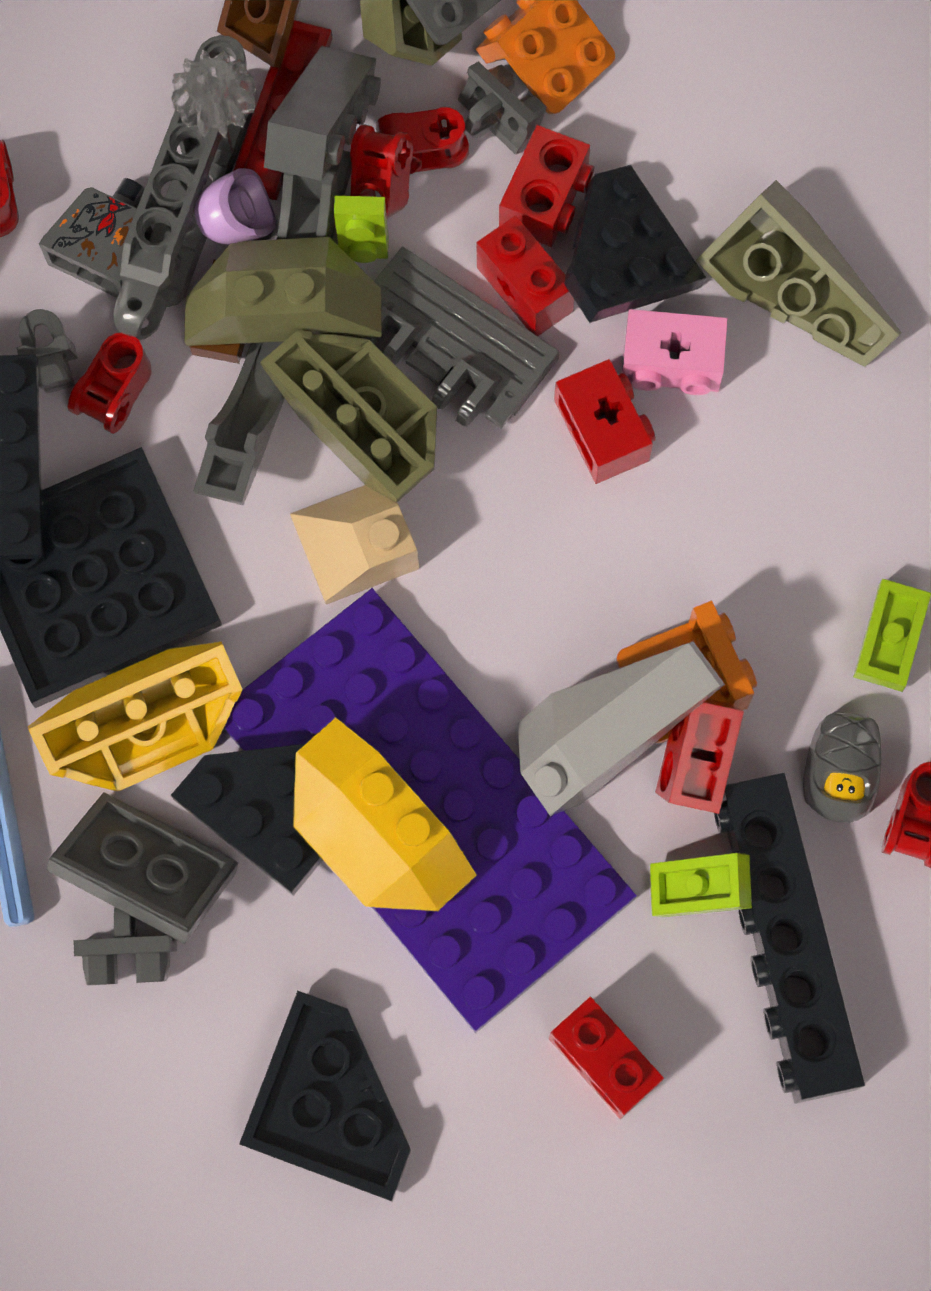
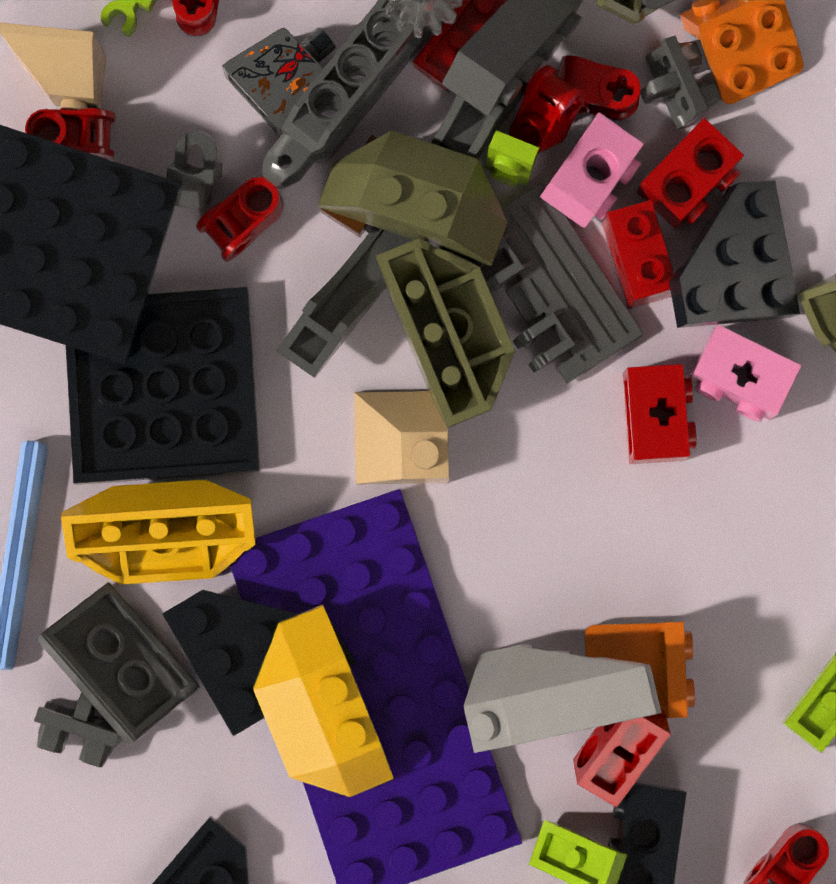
camera: 15 degrees right, 10 degrees up
lavender piece [194,168,276,245] -> none
dark grey piece [803,712,881,823] -> none
none -> bright pink brick [540,112,644,228]

